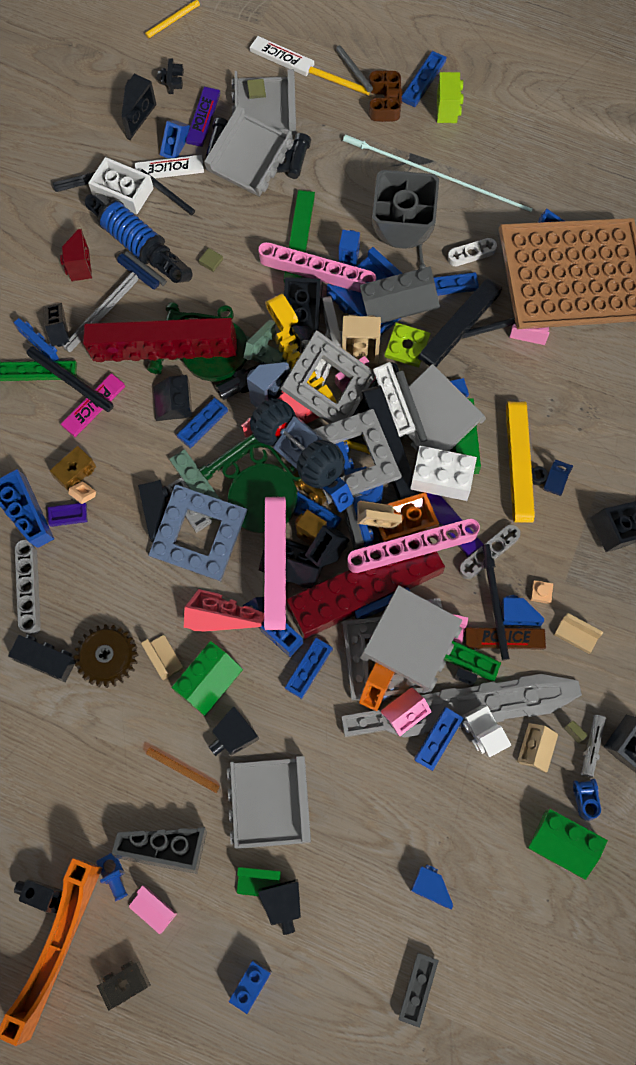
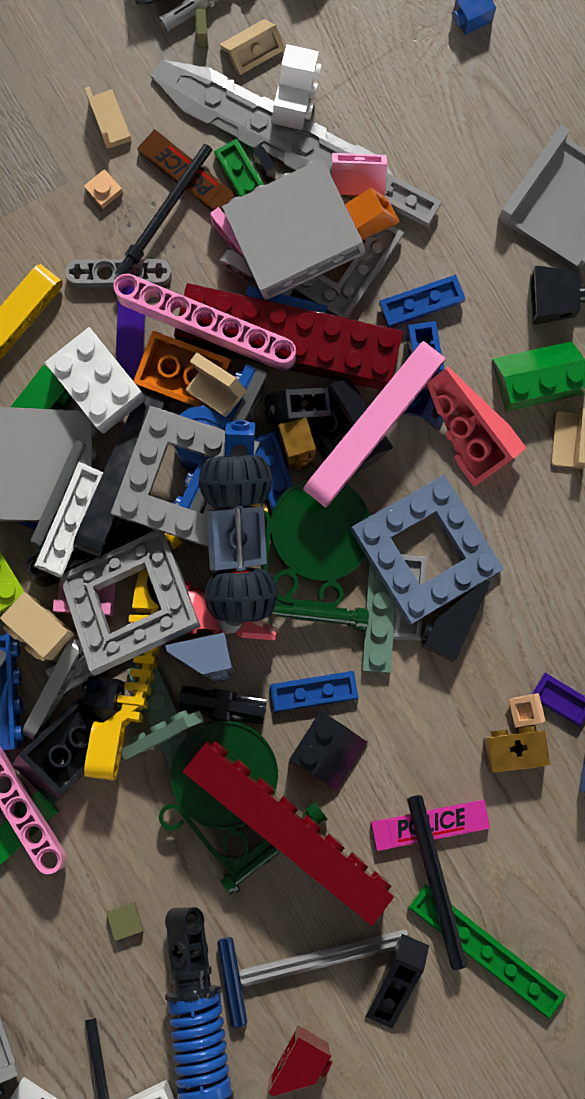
camera: 145 degrees left, 10 degrees up
blue plate [13,318,59,361] -> none
dark grey bar [125,251,167,286] -> none
blue plate [414,707,464,771] -> none
blue slope [501,595,544,627] -> none

